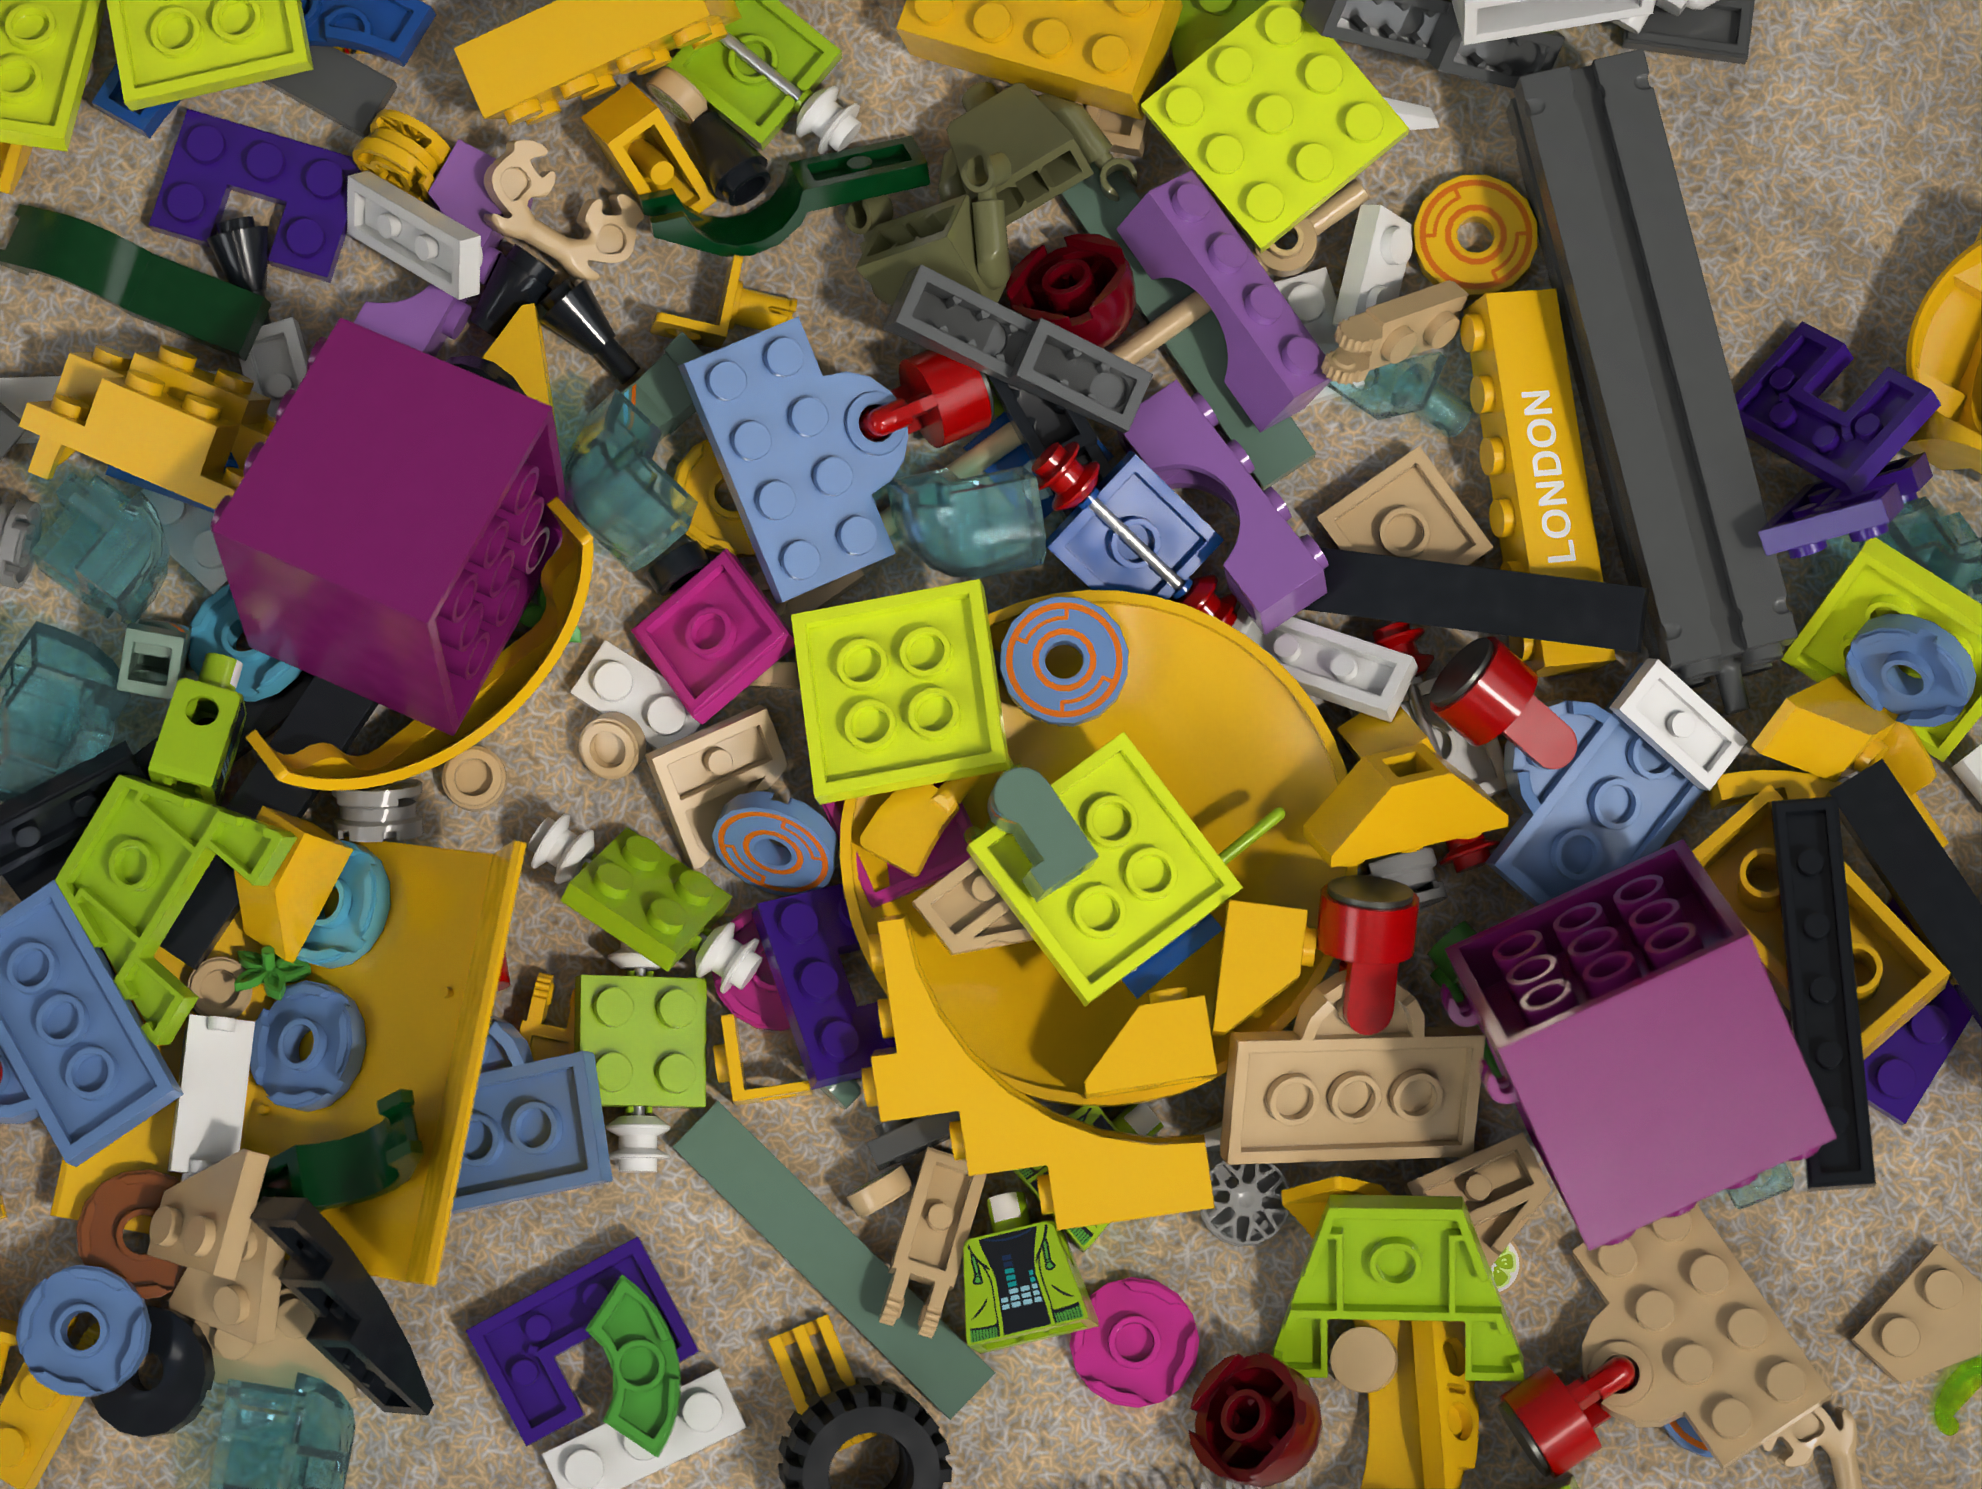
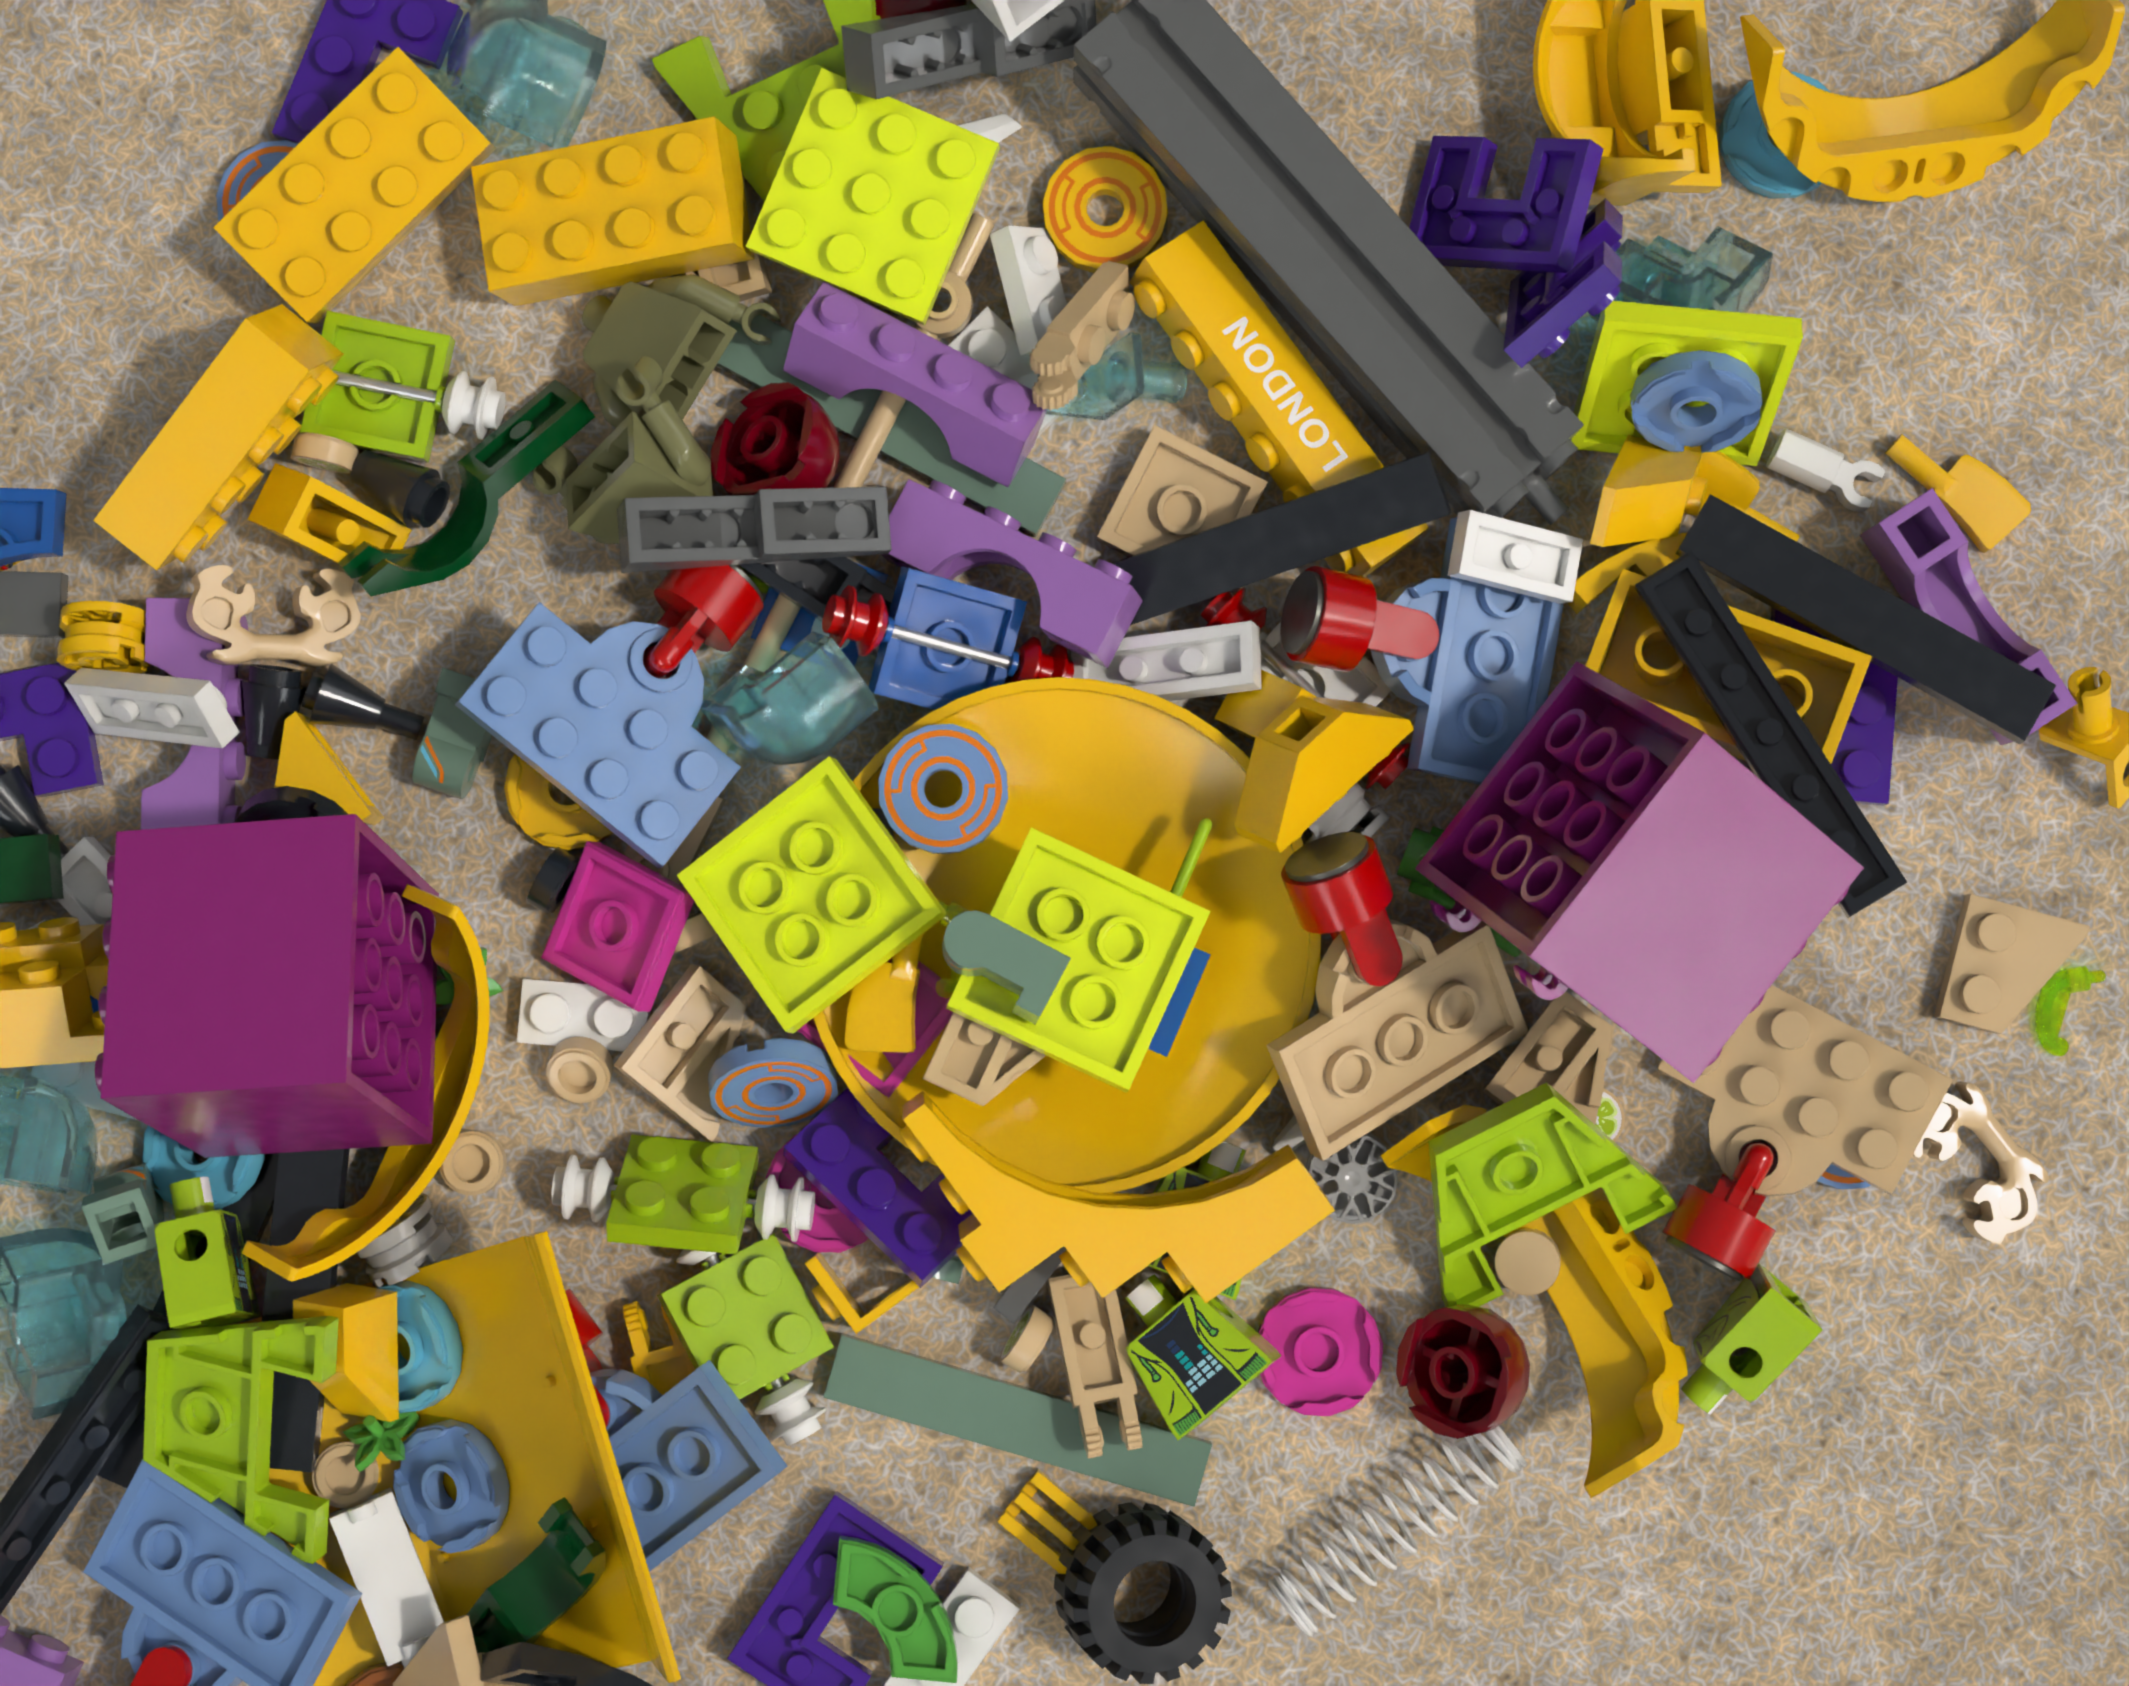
camera: 30 degrees left, 5 degrees up
clear light blue brick [563,389,698,572] -> none
yellow bracket [650,254,797,349] -> none
yellow slope [1083,987,1218,1099] -> none
yellow slope [1211,900,1317,1037] -> none

